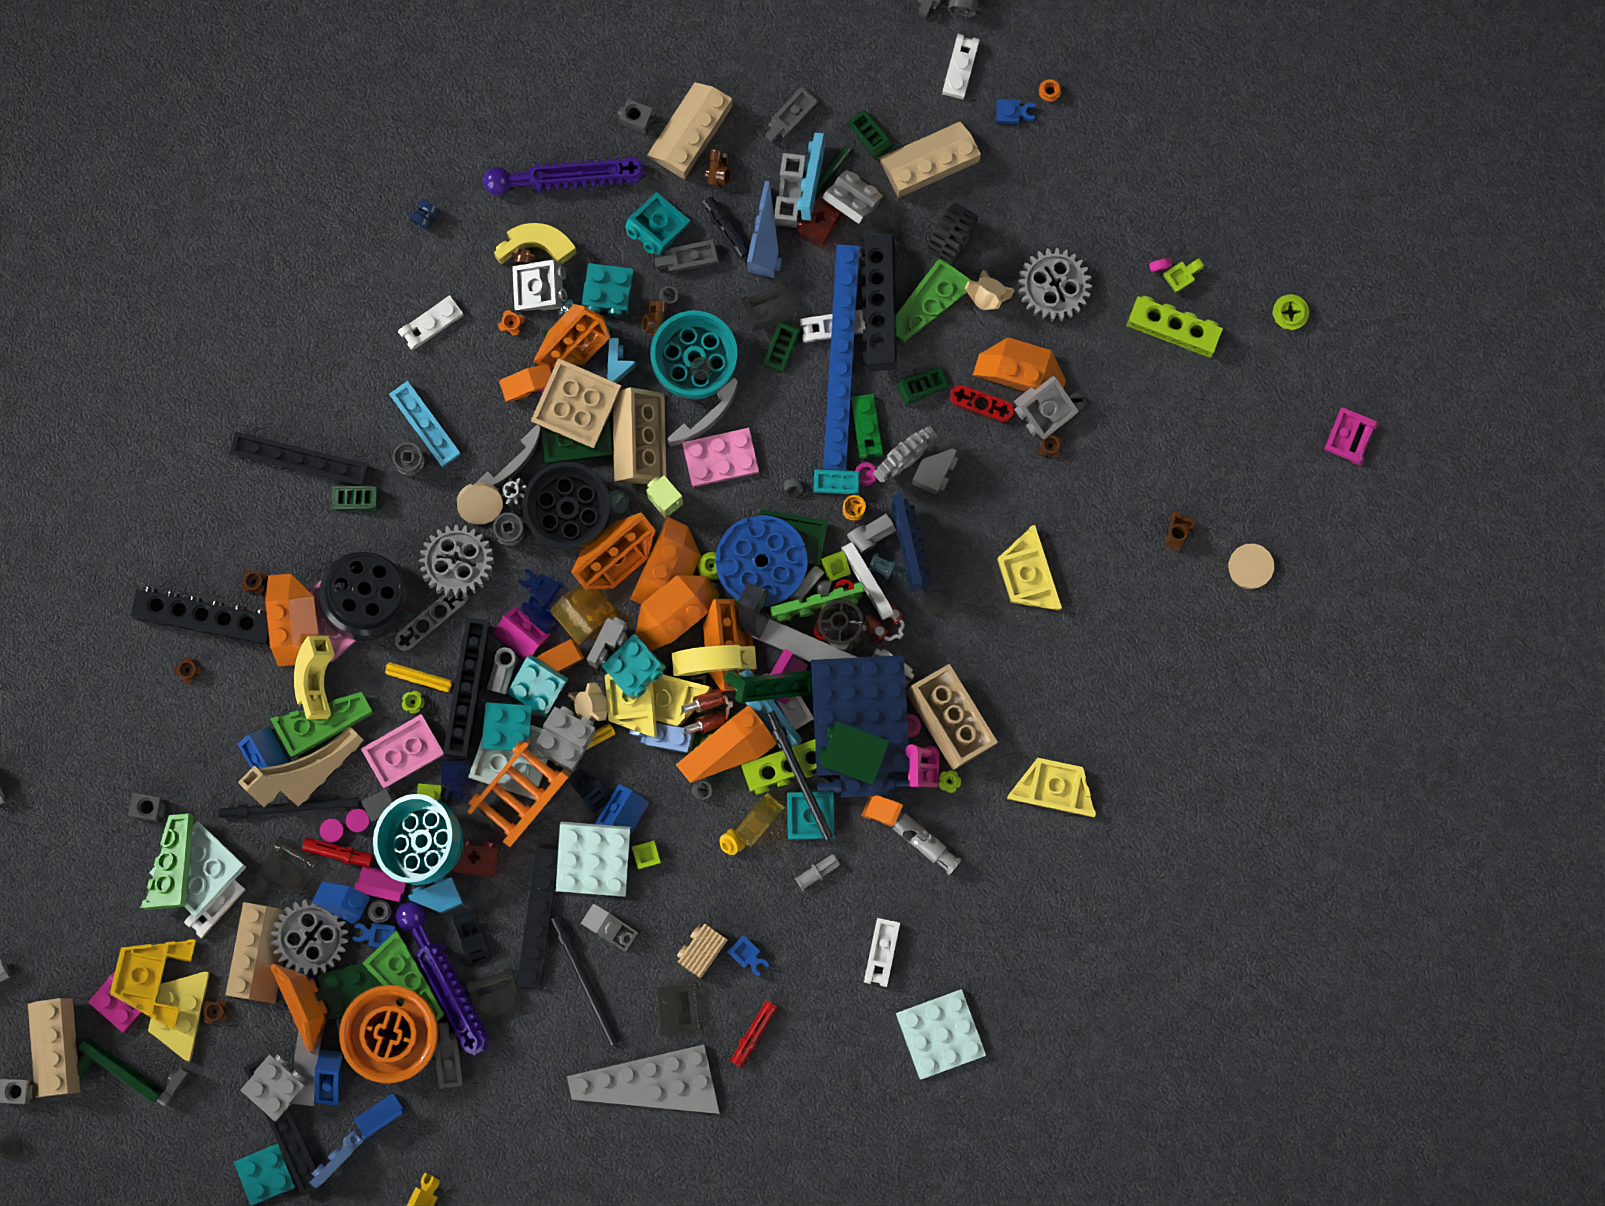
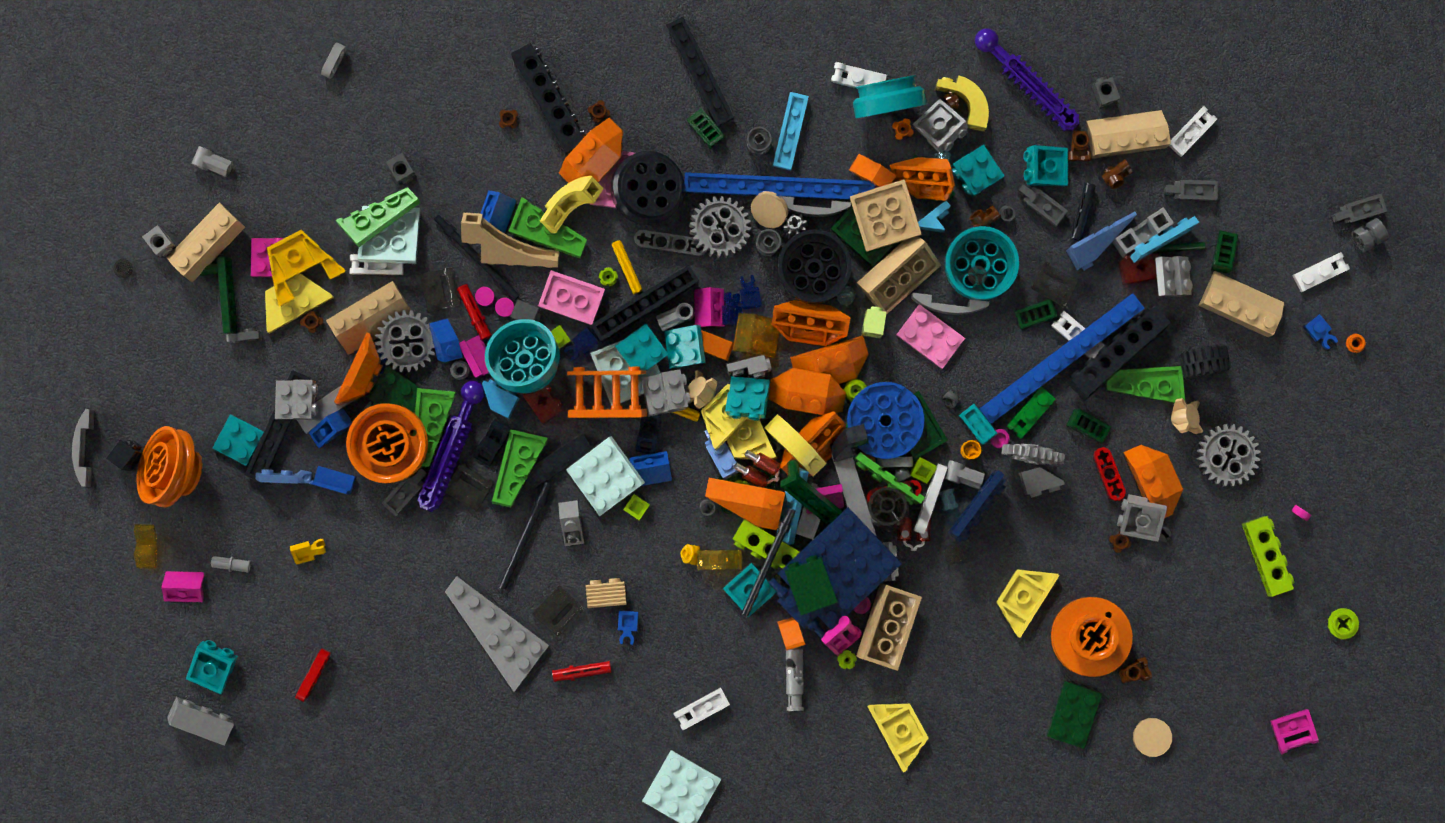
camera: 50 degrees right, 5 degrees up
blue plate [353,923,396,948] -> none
dark blue wheel [409,199,440,230] -> none
light grey axle [795,855,840,891] -> none
lime plate [1163,258,1204,294] -> none
none -> bright green wing [492,430,548,508]
none -> blue plate [684,172,875,200]
none -> teal wheel [853,75,927,118]
none -> dark green plate [1046,681,1102,749]
none -> orange wheel [1051,597,1133,677]
none -> reddish brown plate [1068,131,1091,161]
none -> white plate [1169,106,1217,157]

